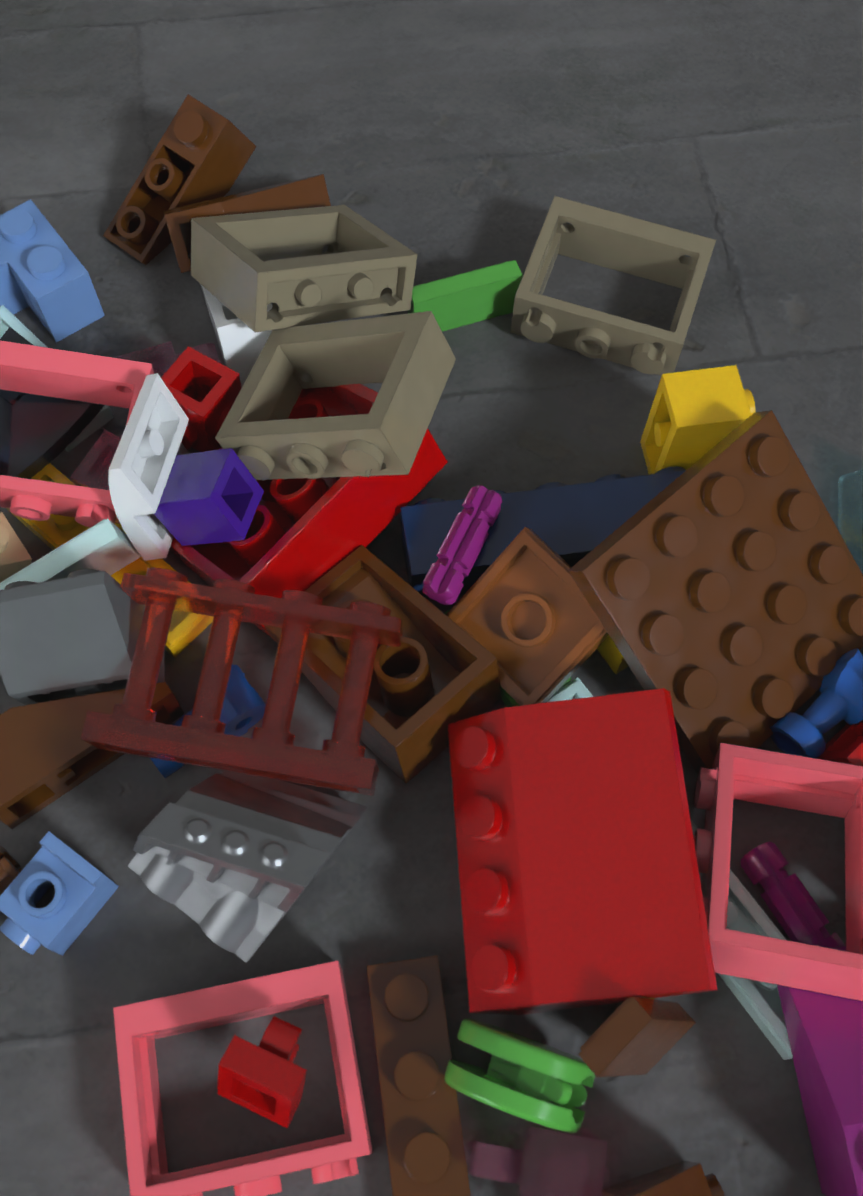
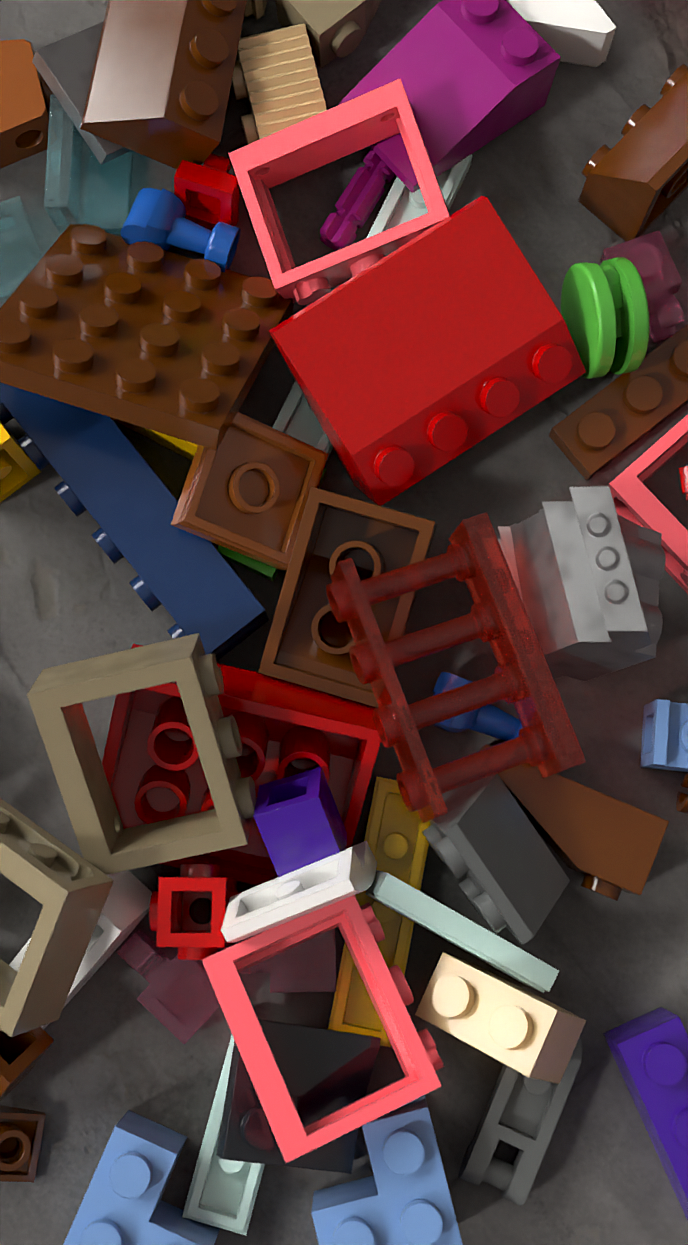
camera: 115 degrees left, 15 degrees up
magenta axle [423,485,502,605] -> none
reddish brown tile [578,997,696,1077] -> none

